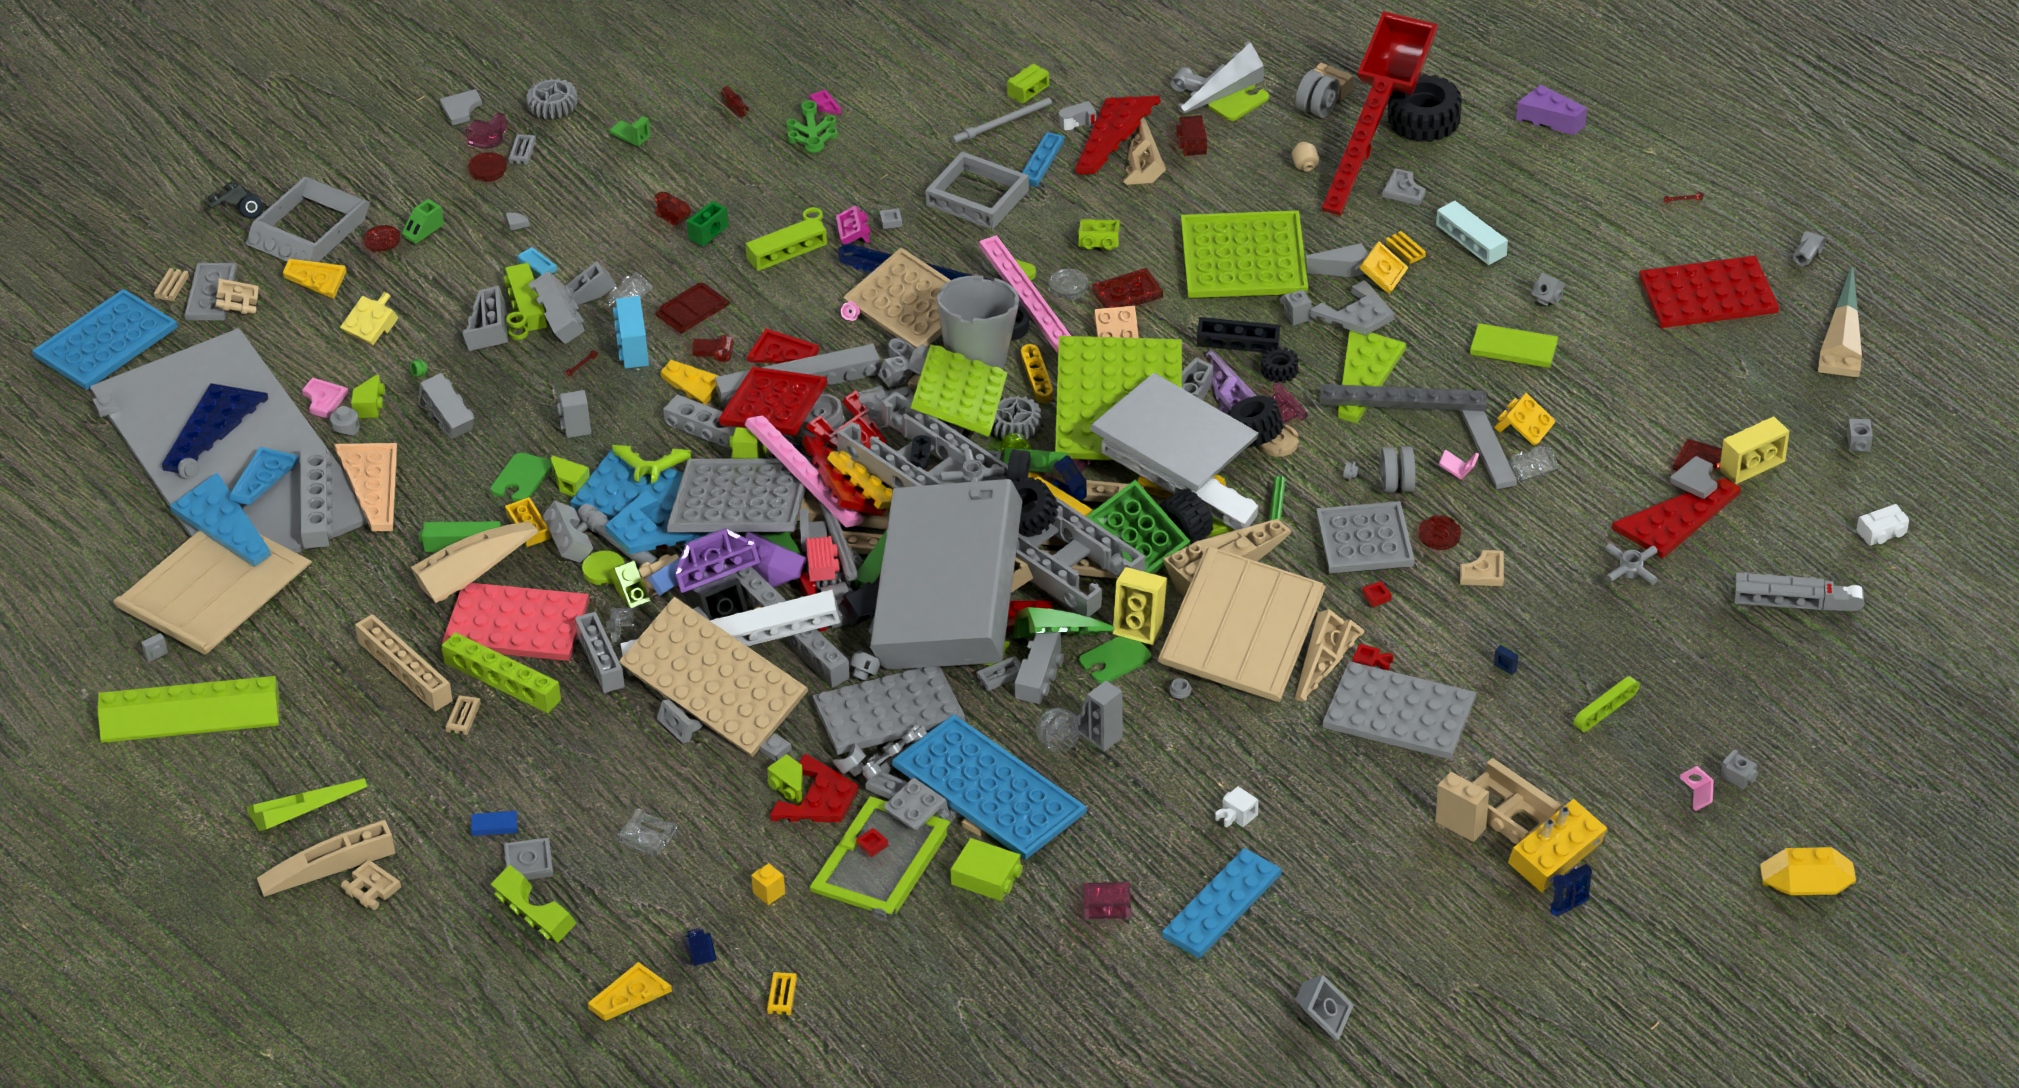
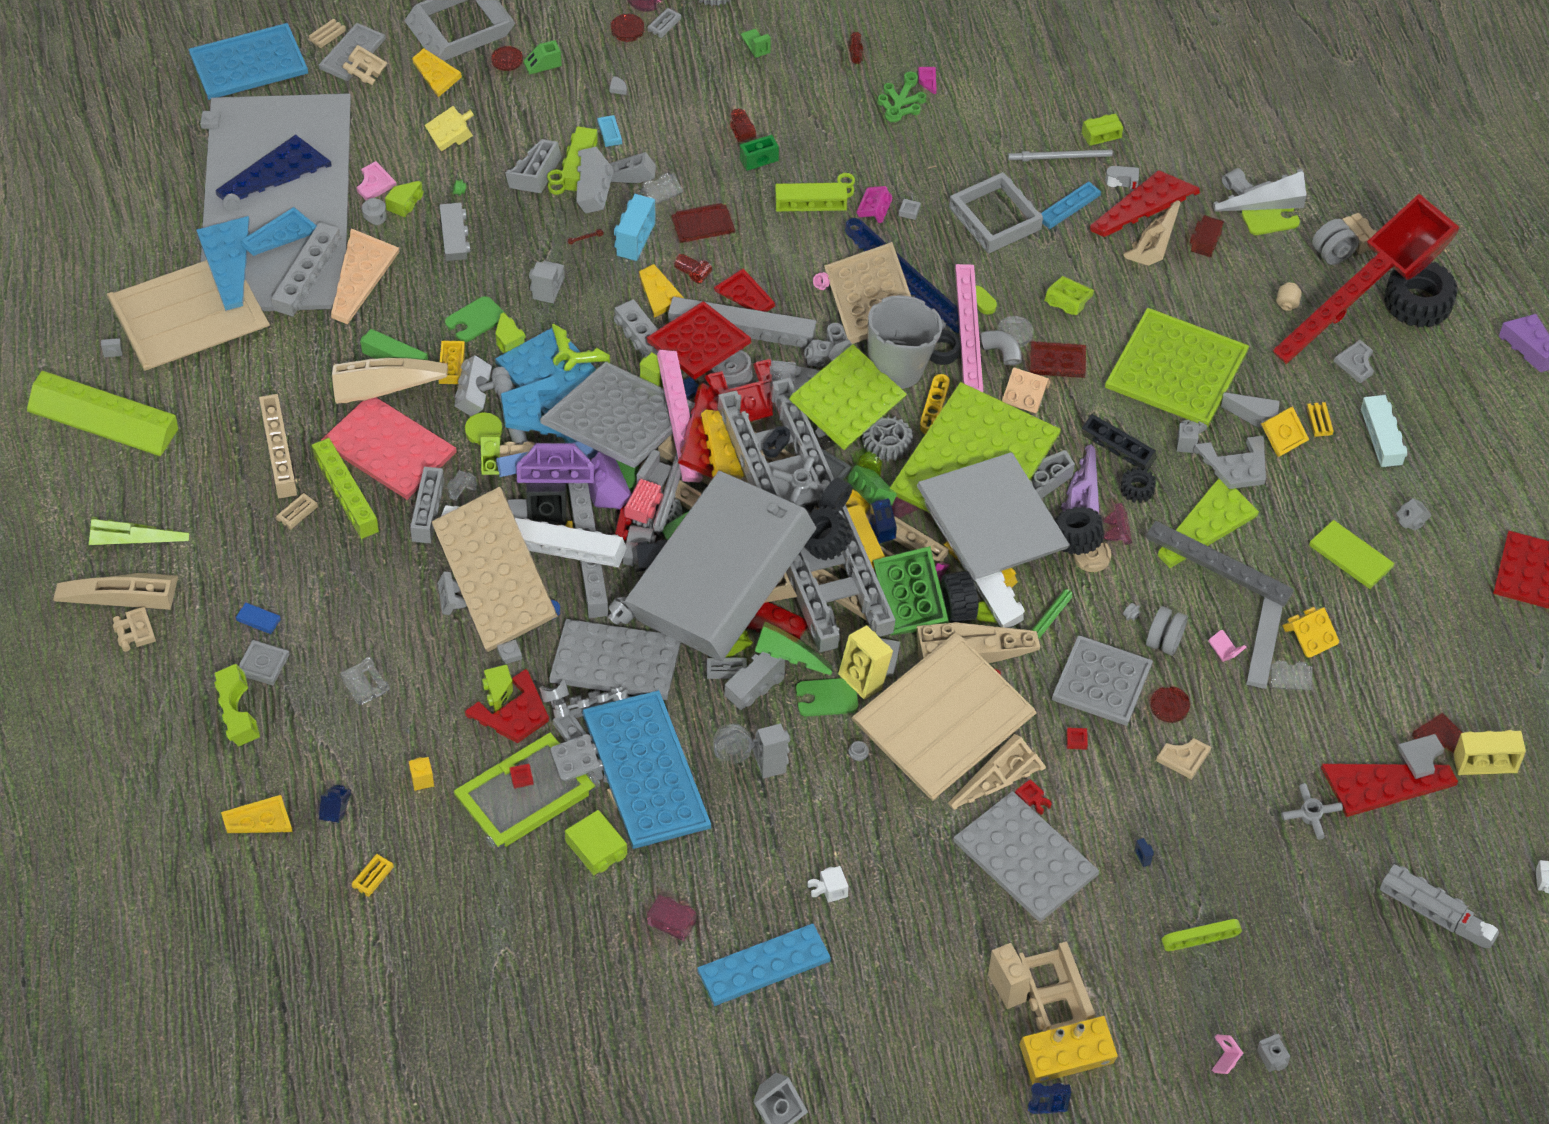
camera: 25 degrees right, 10 degrees up
none -> light grey cylinder [981,330,1022,366]

